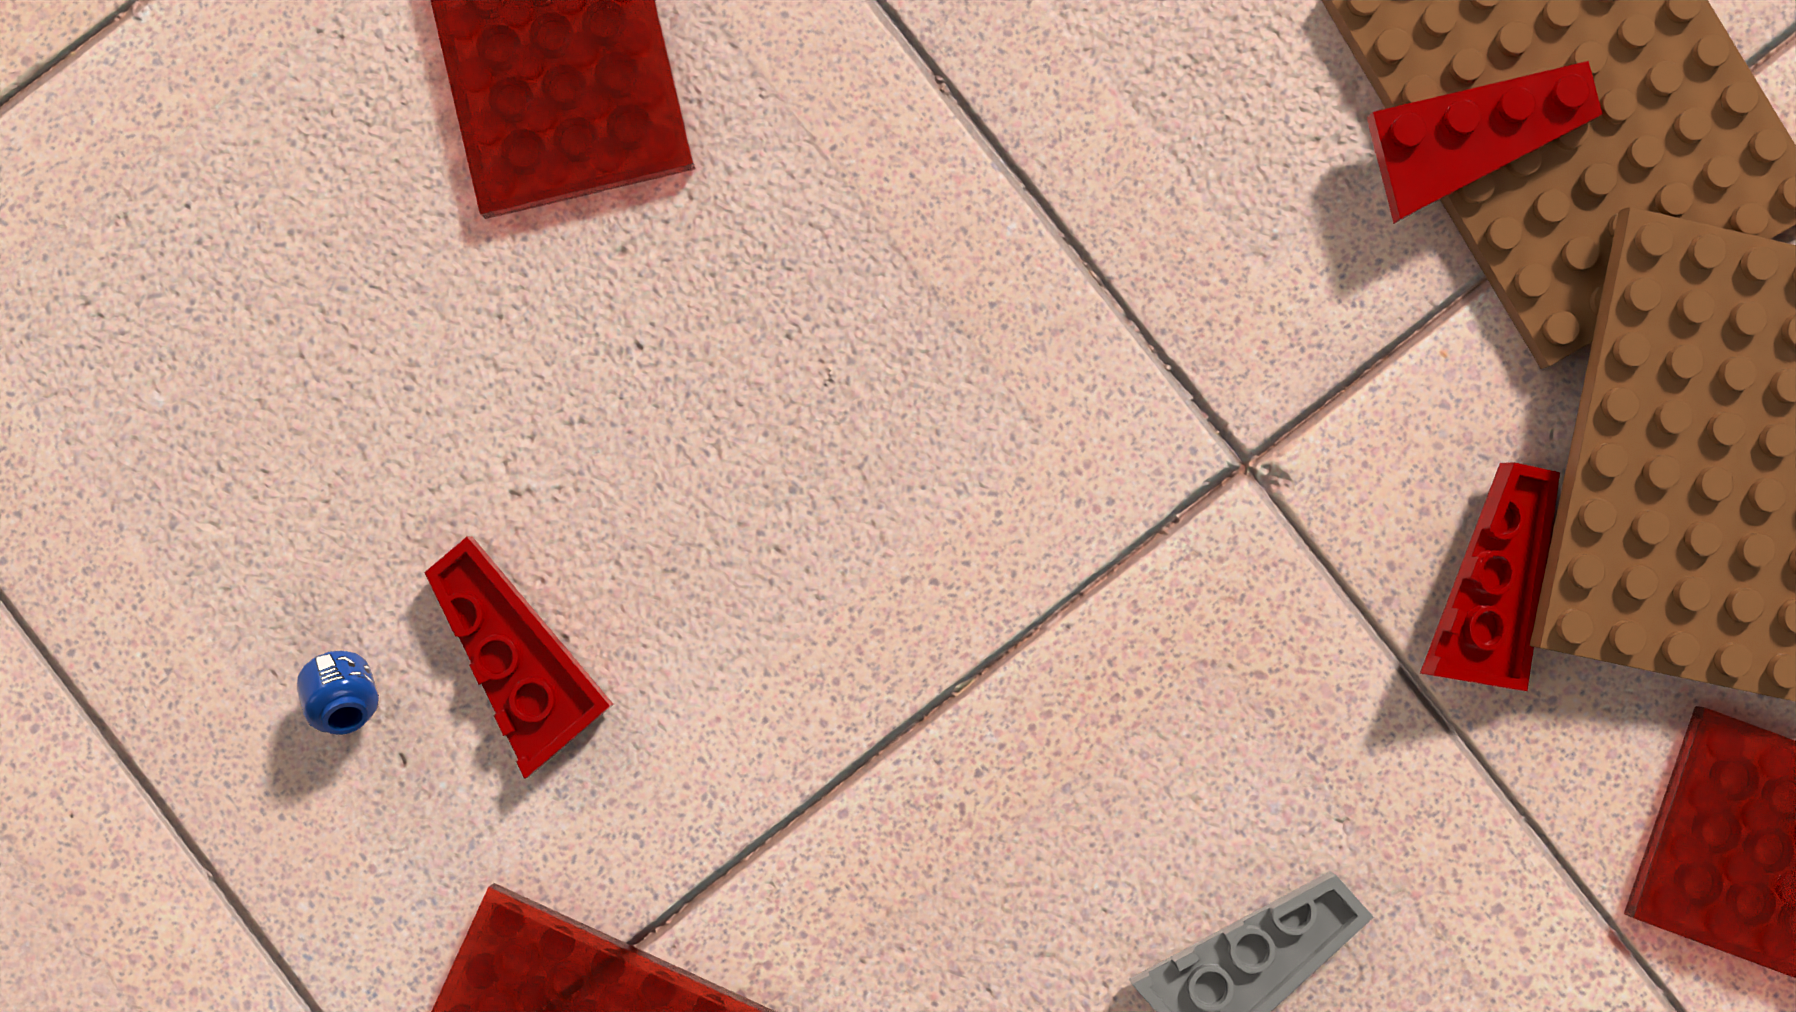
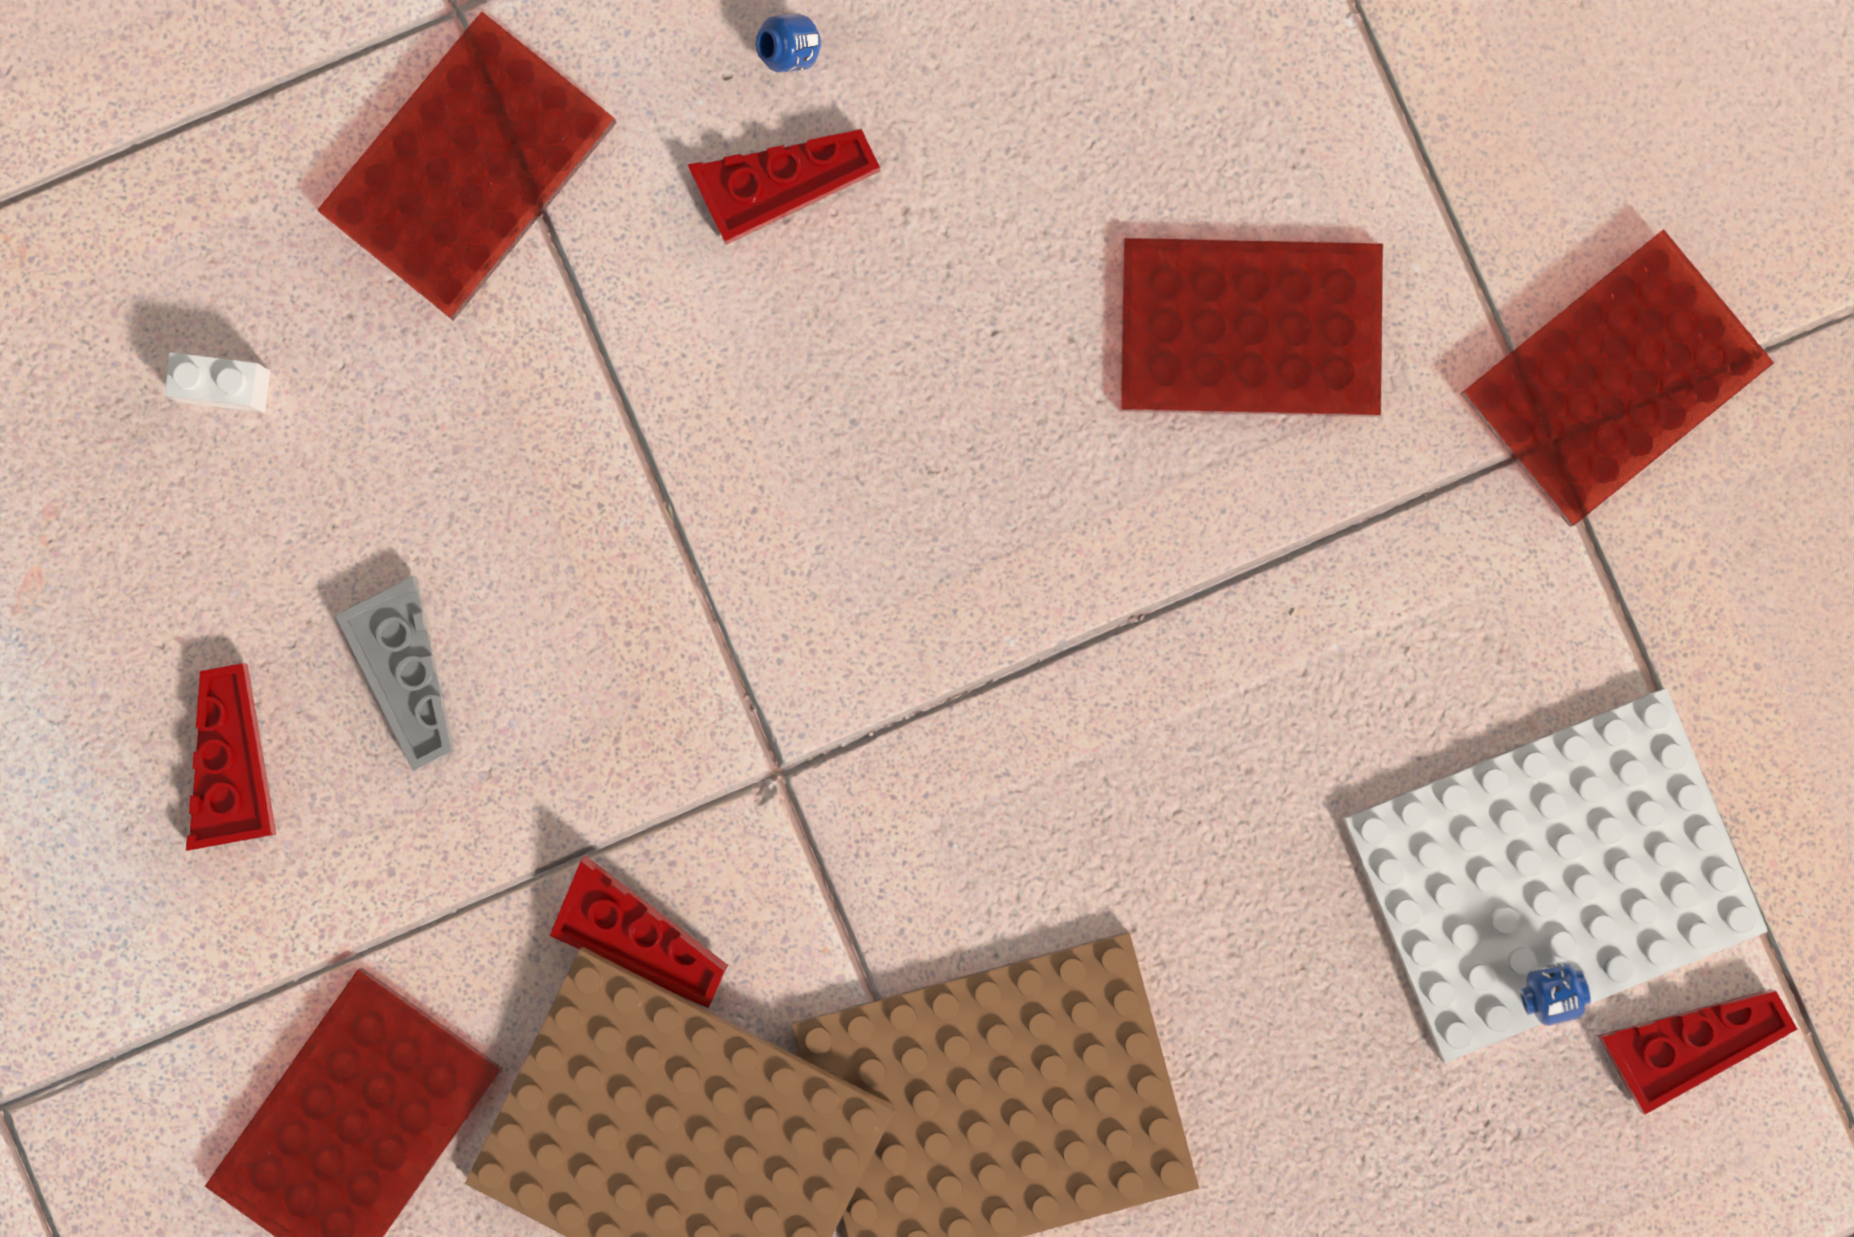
camera: 105 degrees right, 0 degrees up
red wing [1367,61,1603,224] -> none

